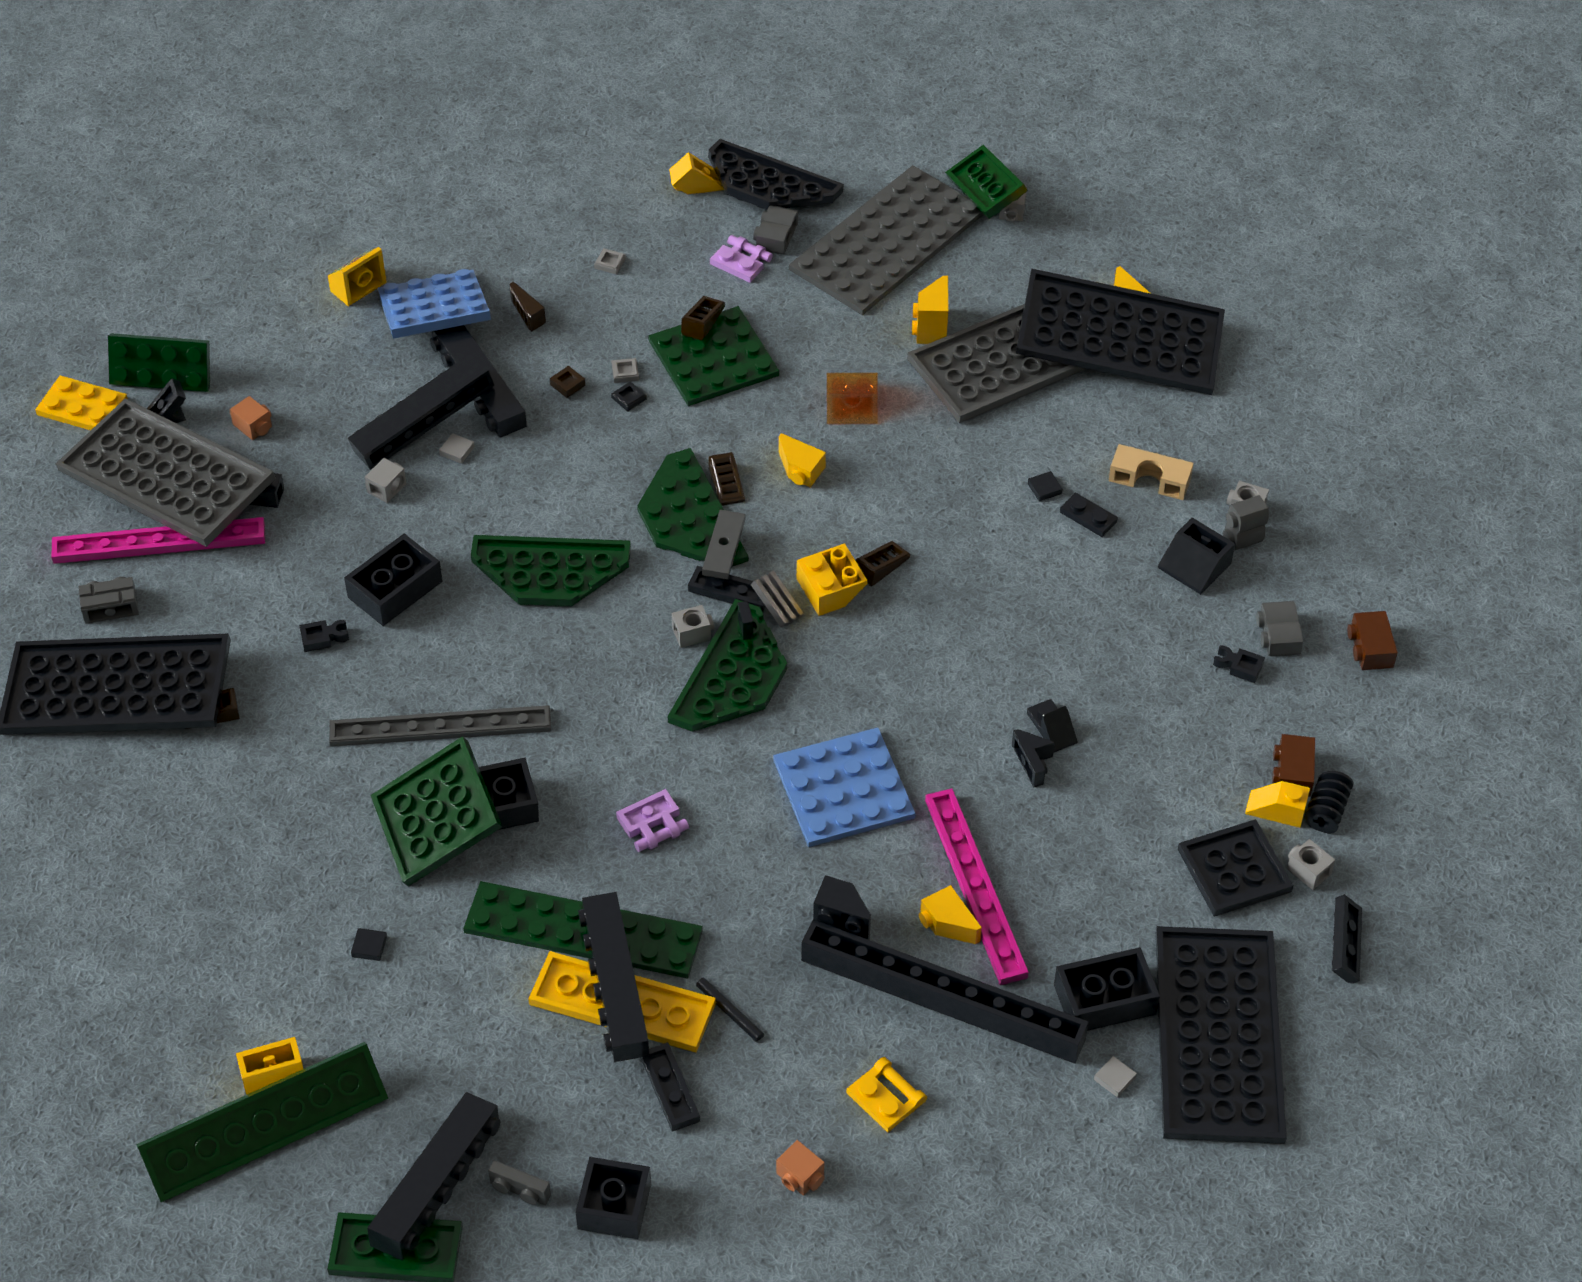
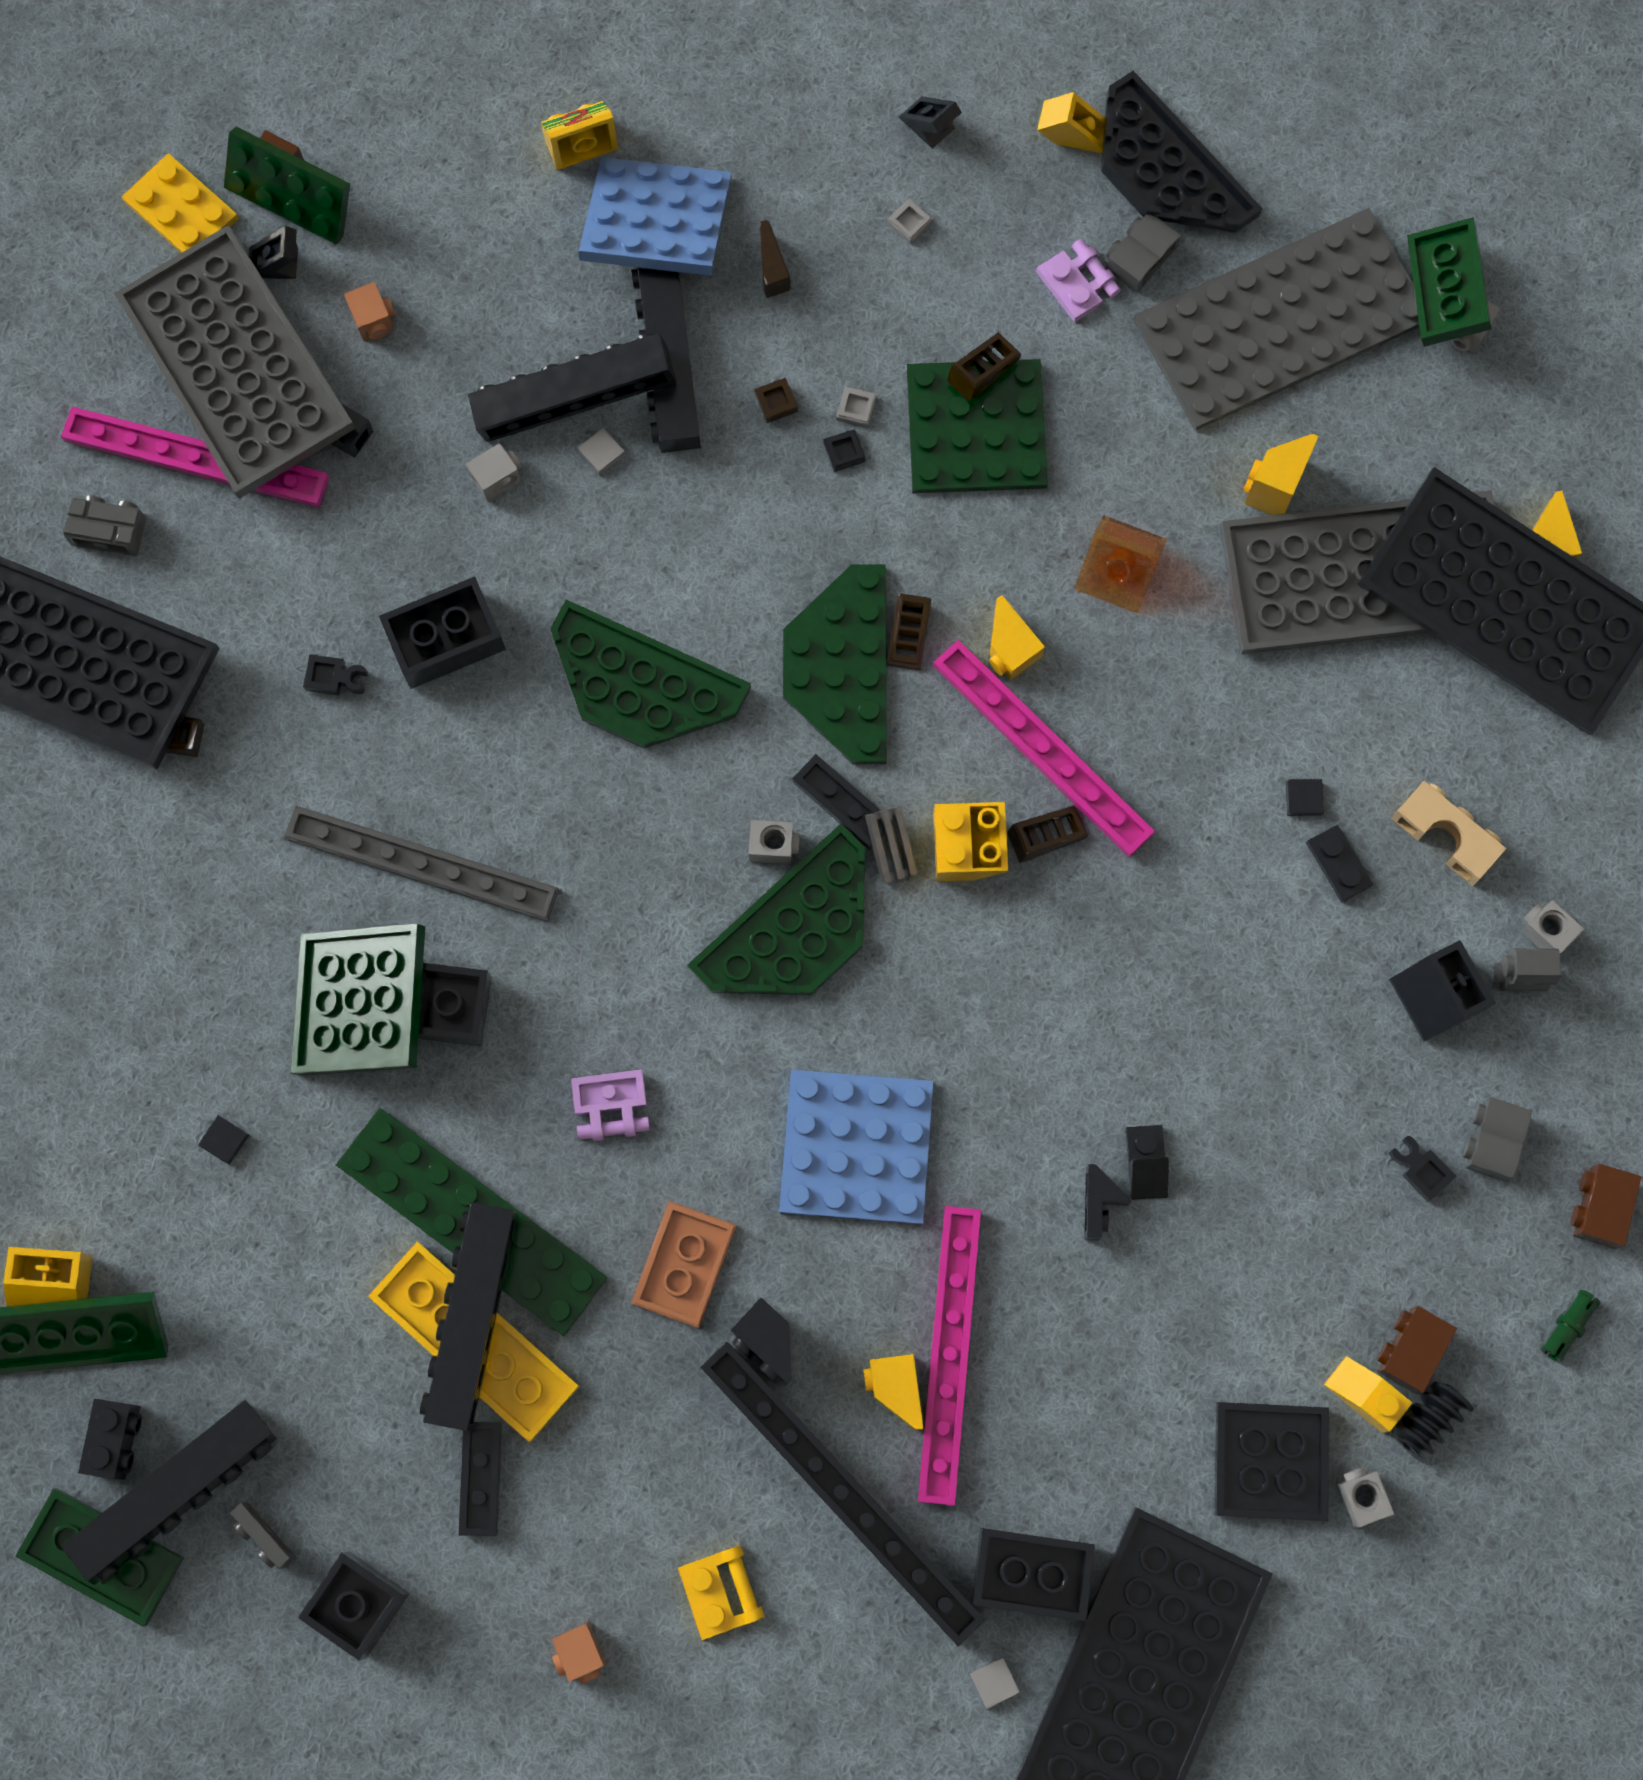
camera: 25 degrees right, 25 degrees up
black bar [696,977,765,1042] -> none
dark grey tile [702,510,745,579] -> none
black tile [738,601,754,640] -> none
black plate [1332,894,1362,983] -> none
none -> black brick [78,1399,142,1480]
none -> nougat tile [631,1201,737,1329]
none -> black slope [899,96,962,149]
none -> dark pink plate [933,640,1155,858]
none -> dark green pin [1541,1290,1601,1363]

